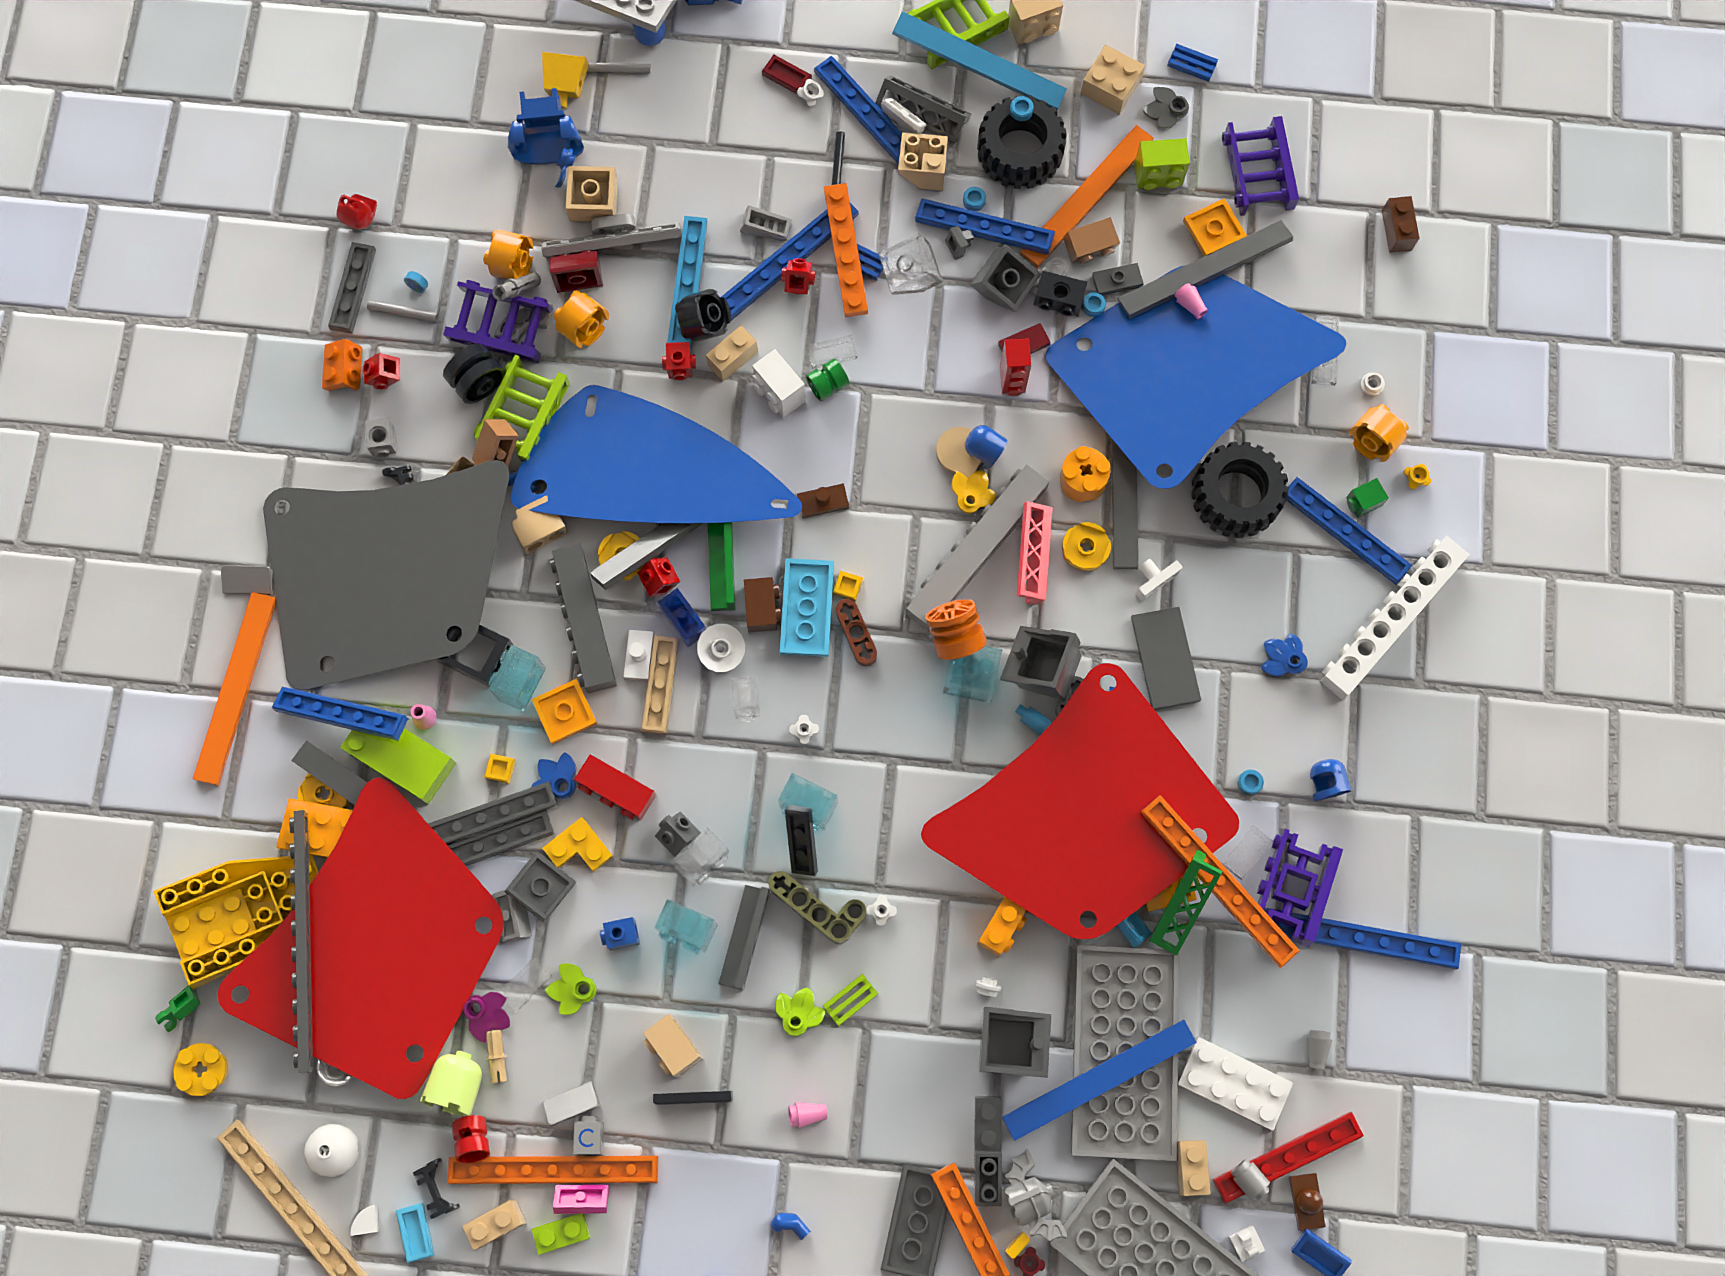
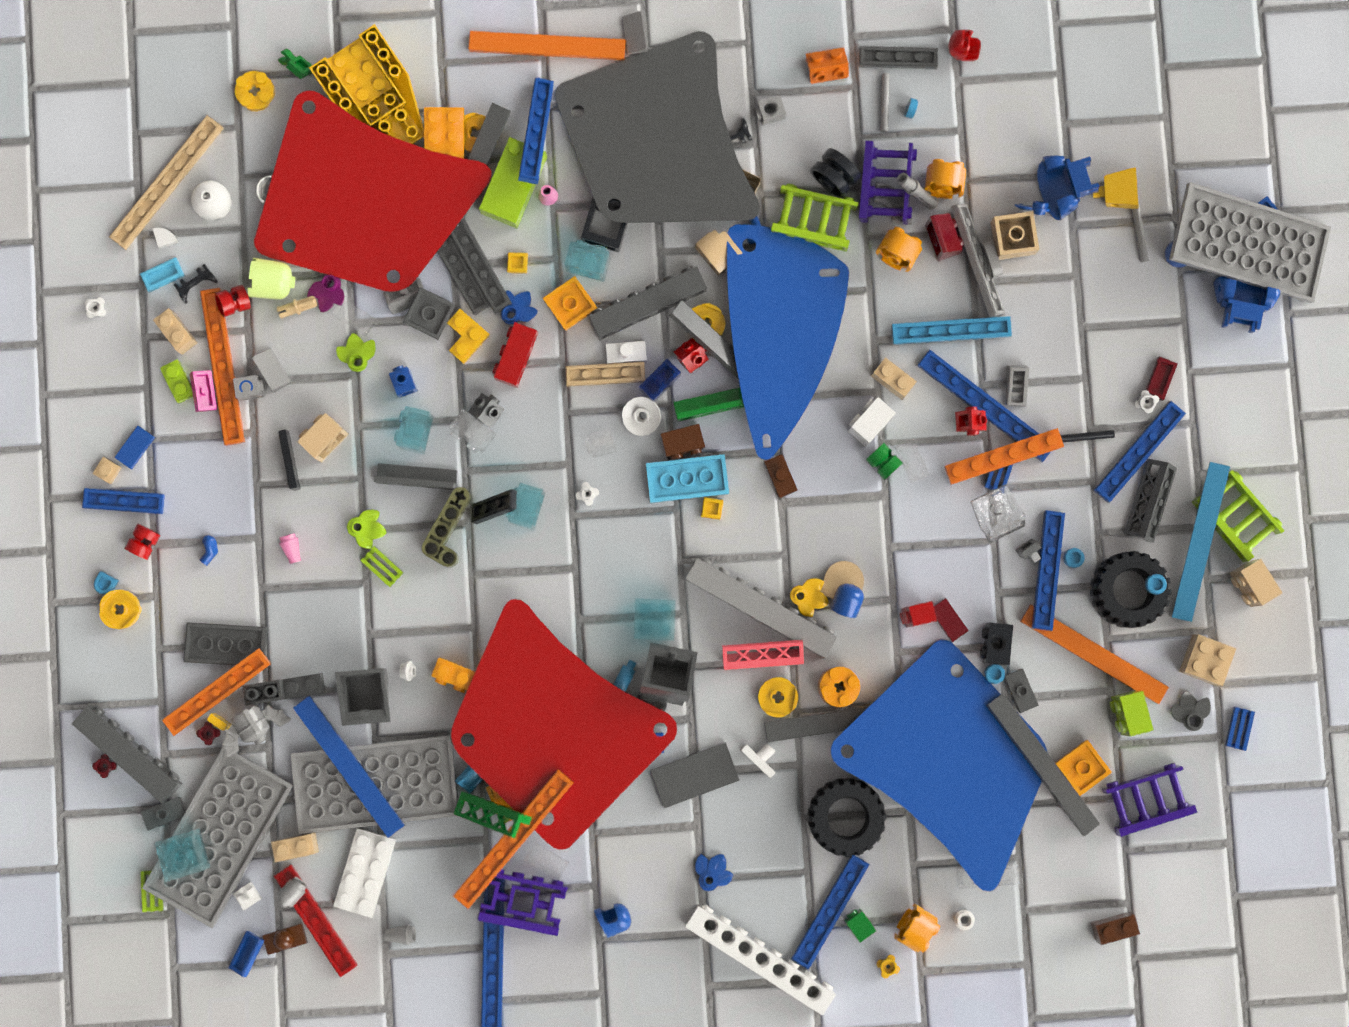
camera: 80 degrees right, 10 degrees up
dark grey plate [289,810,313,1073] -> none
red brick [362,353,400,390] -> none
medium nougat brick [472,419,519,466] -> none
red brick [662,342,696,381] -> none
black brick [675,289,731,342] -> none
copper beam [836,599,877,666] -> none
white plate [866,895,897,926] -> none
white slope [881,98,927,134] -> none
tan slope [898,133,948,191] -> none
orange wheel [925,599,987,660] -> none
dark grey slope [970,245,1041,312] -> none
clear plate [1036,257,1068,278] -> none
medium nougat brick [1063,217,1120,264] -> none
bright pink cone [1175,283,1208,319] -> none
dark azure tile [1237,770,1264,796] -> none

